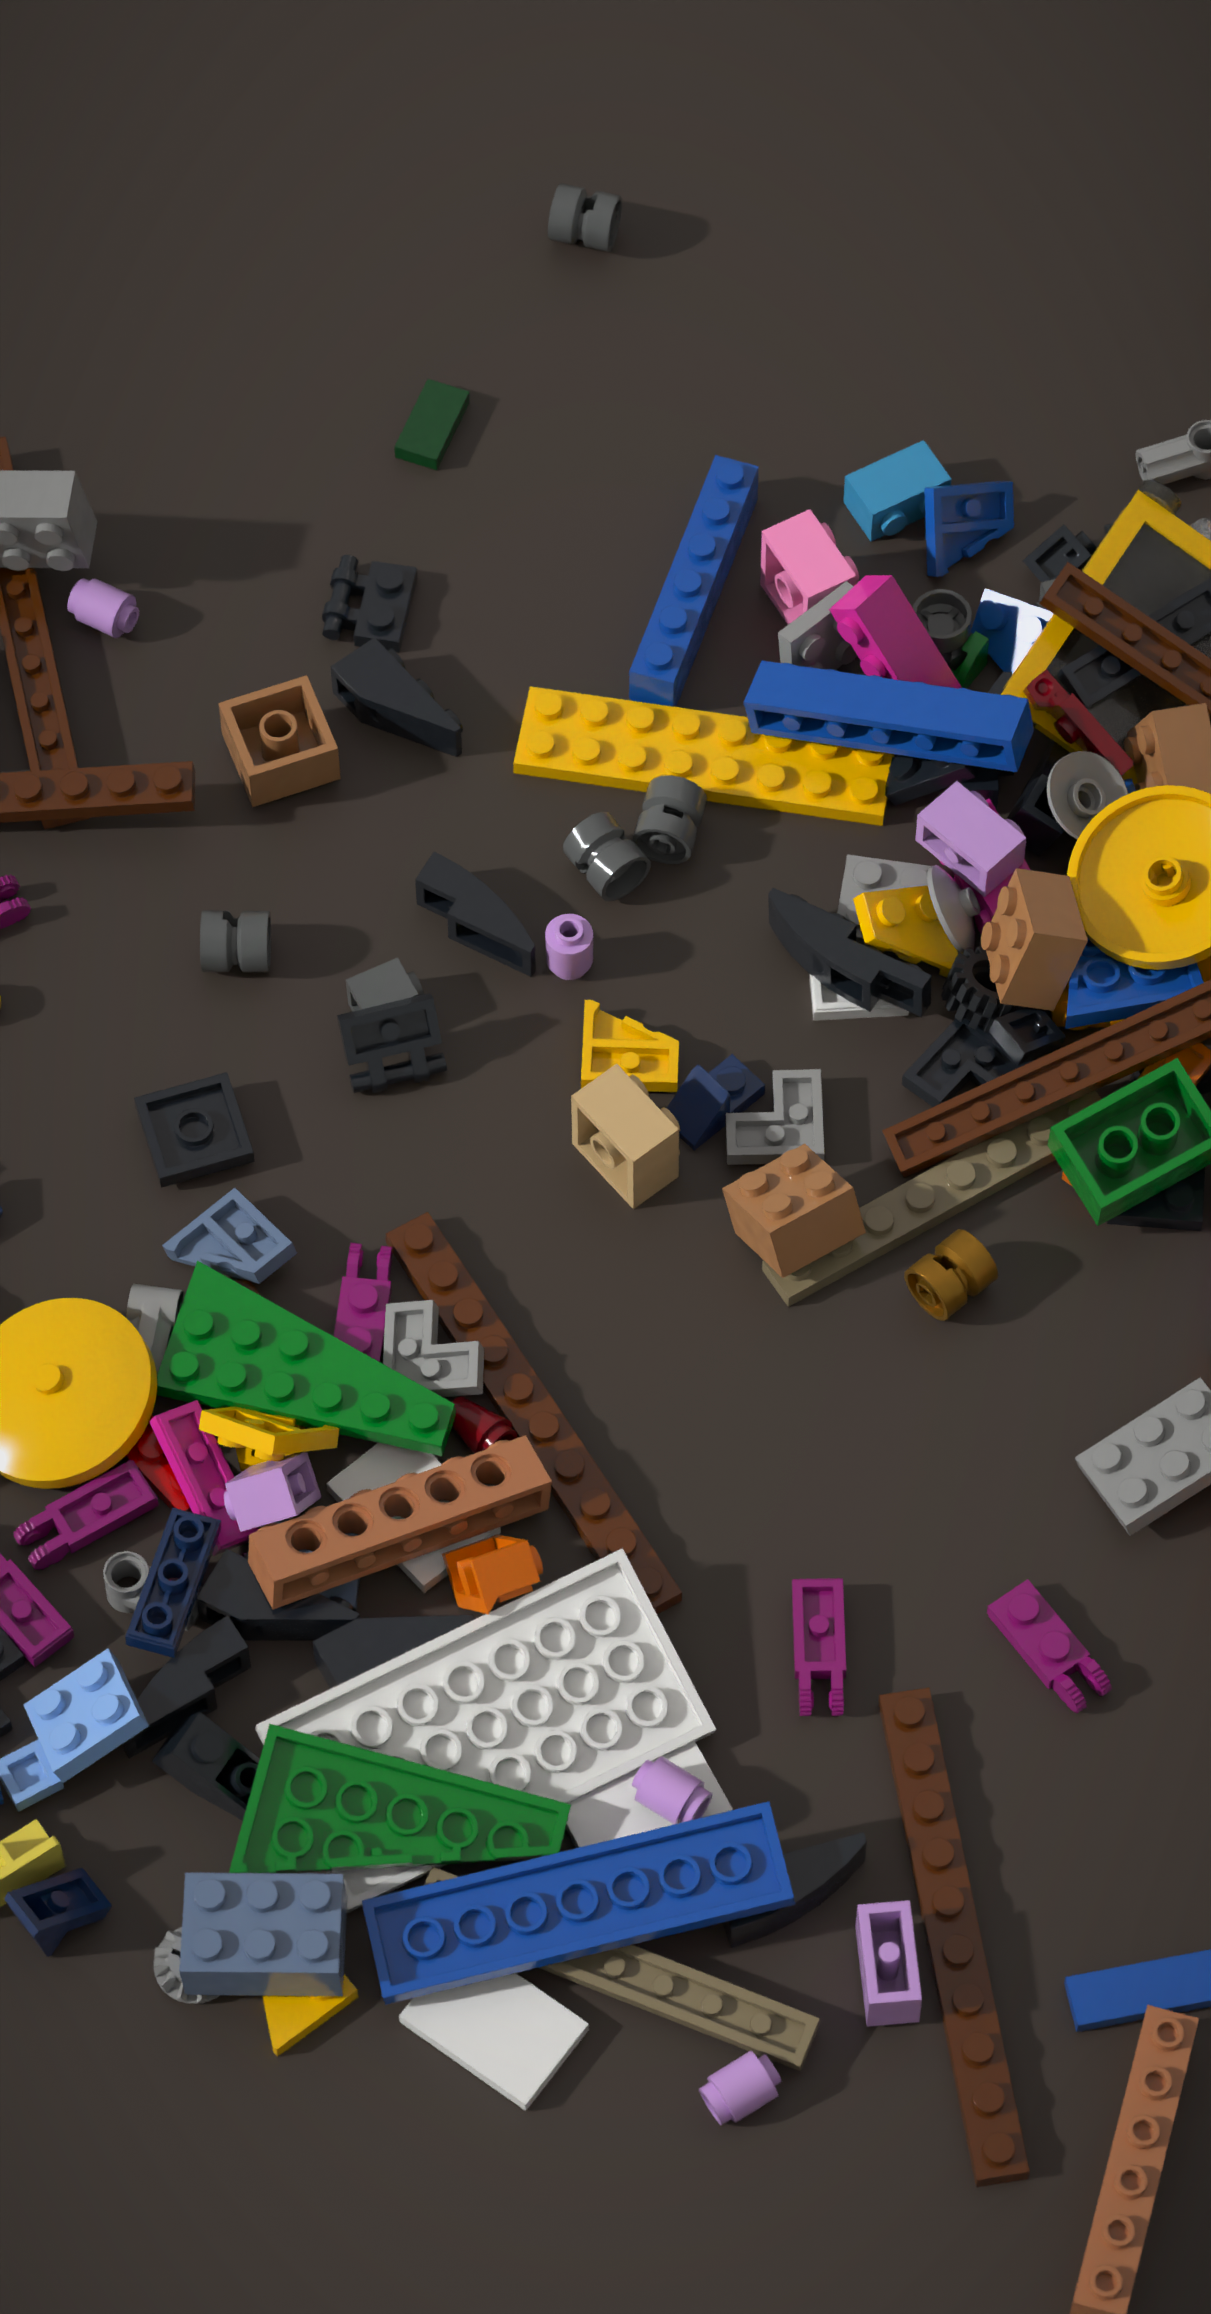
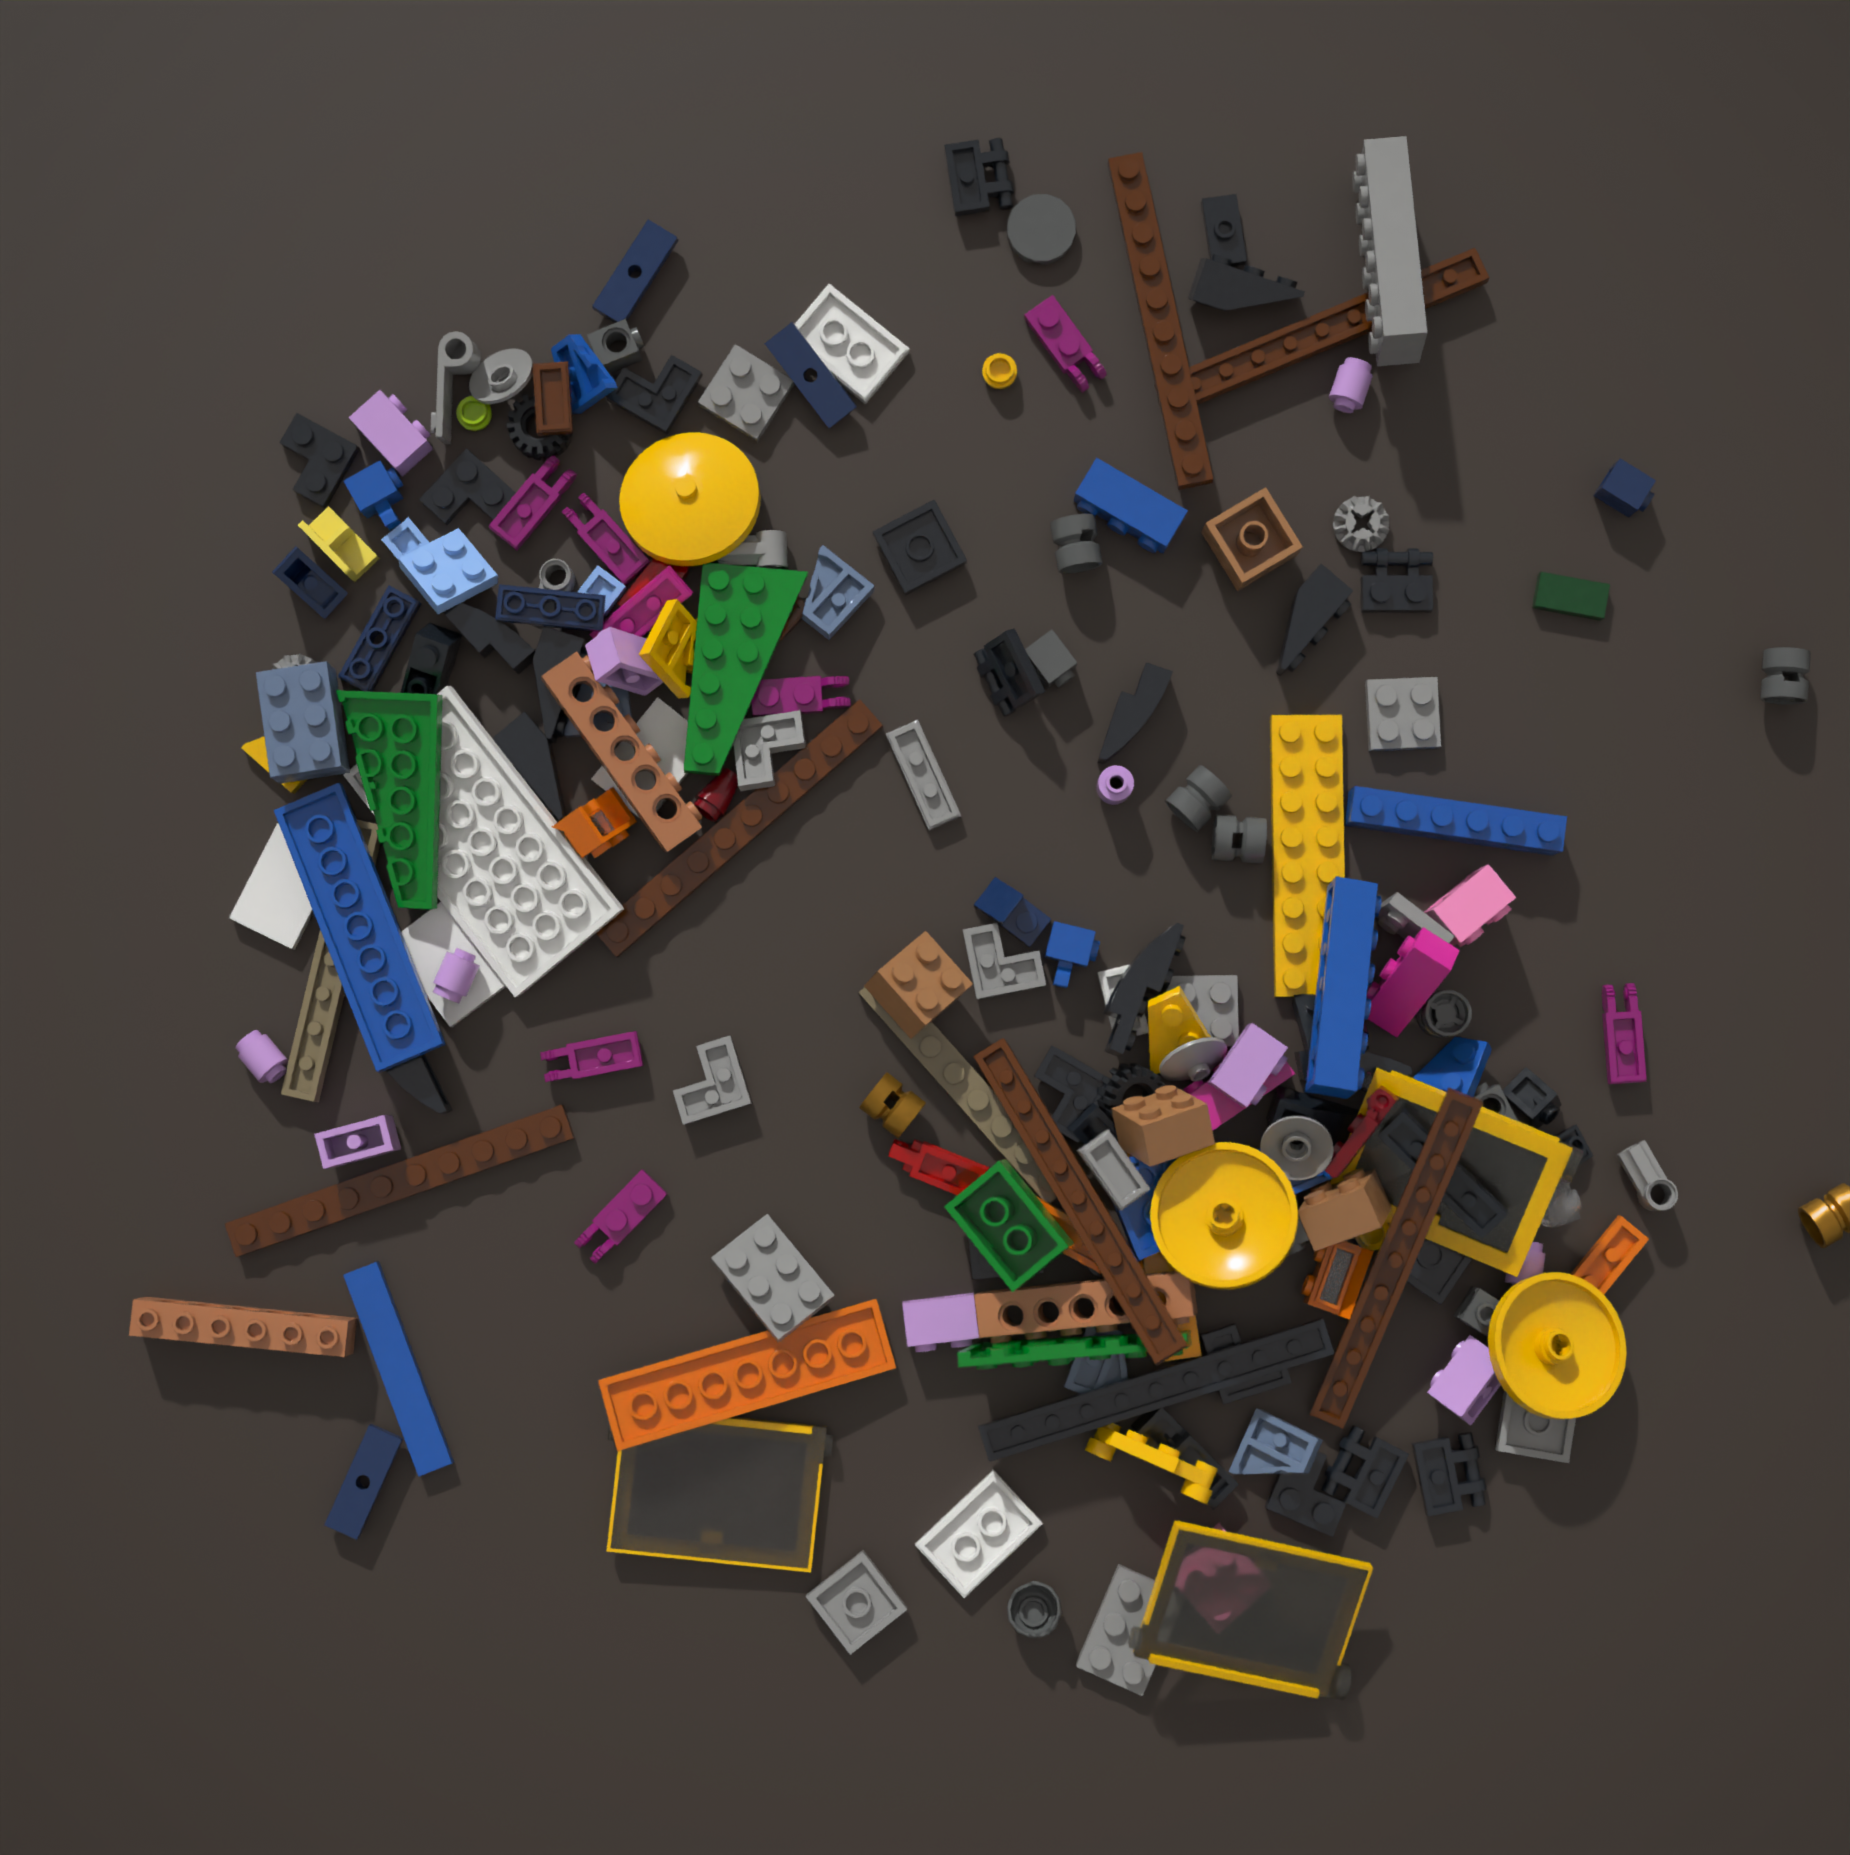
camera: 80 degrees right, 25 degrees up
tan brick [571,1064,680,1209] -> none
yellow wing [581,1000,679,1092] -> none
dark azure brick [844,440,951,541] -> none
blue wing [924,481,1014,577] -> none
green tile [951,631,989,689] -> none
none -> dark blue tile [338,585,421,692]
none -> light blue plate [577,565,627,616]
none -> light grey plate [673,1035,752,1125]
none -> light grey tile [886,720,961,831]
none -> red hinge [888,1139,989,1195]
none -> blue brick [1044,921,1100,988]
none -> blue brick [1073,458,1188,554]
none -> light grey tile [1078,1130,1150,1210]
none -> light grey gear [1333,496,1389,552]
none -> light grey plate [1365,677,1441,751]
none -> dark blue brick [1593,459,1656,517]
none -> magenta hinge [1602,983,1647,1084]

